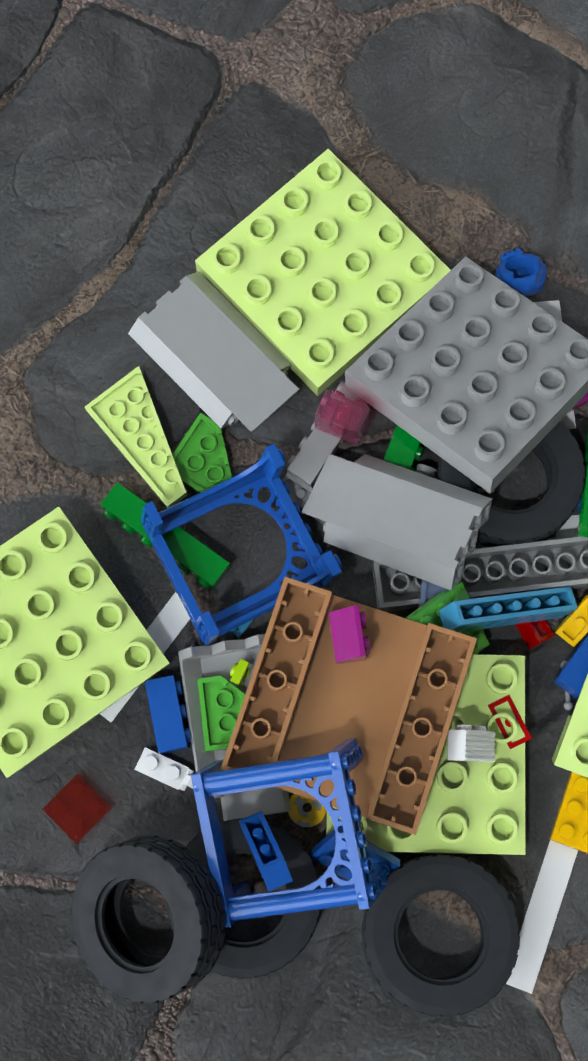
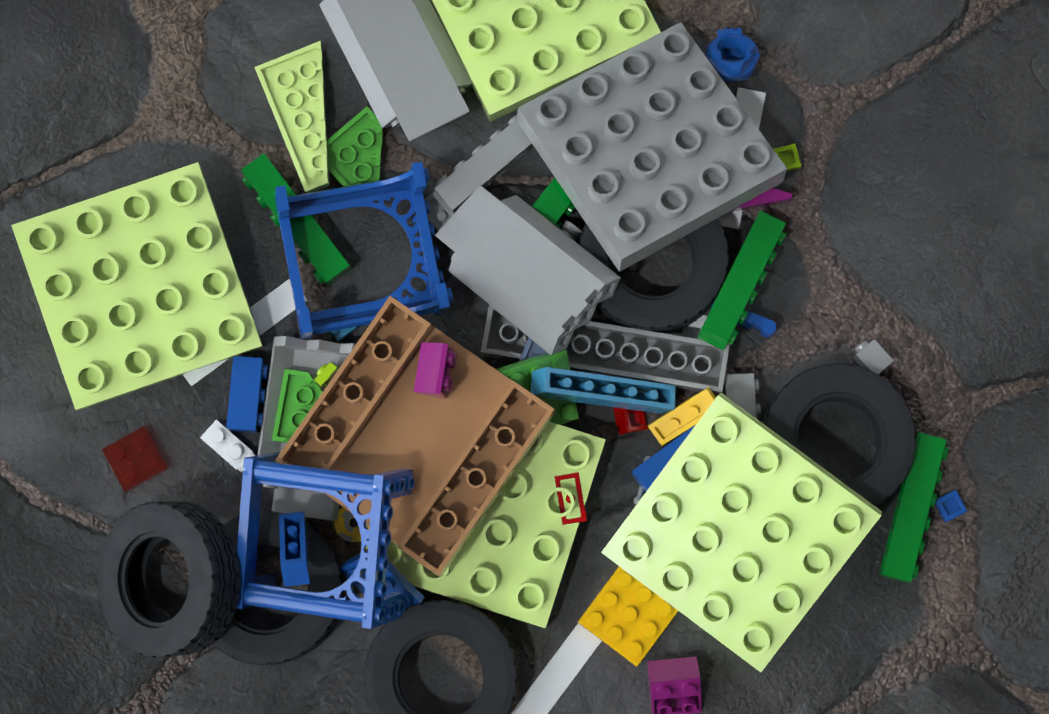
camera: 20 degrees right, 5 degrees up
clear pink brick [315,390,370,446] -> none
white brick [447,725,496,762] -> none

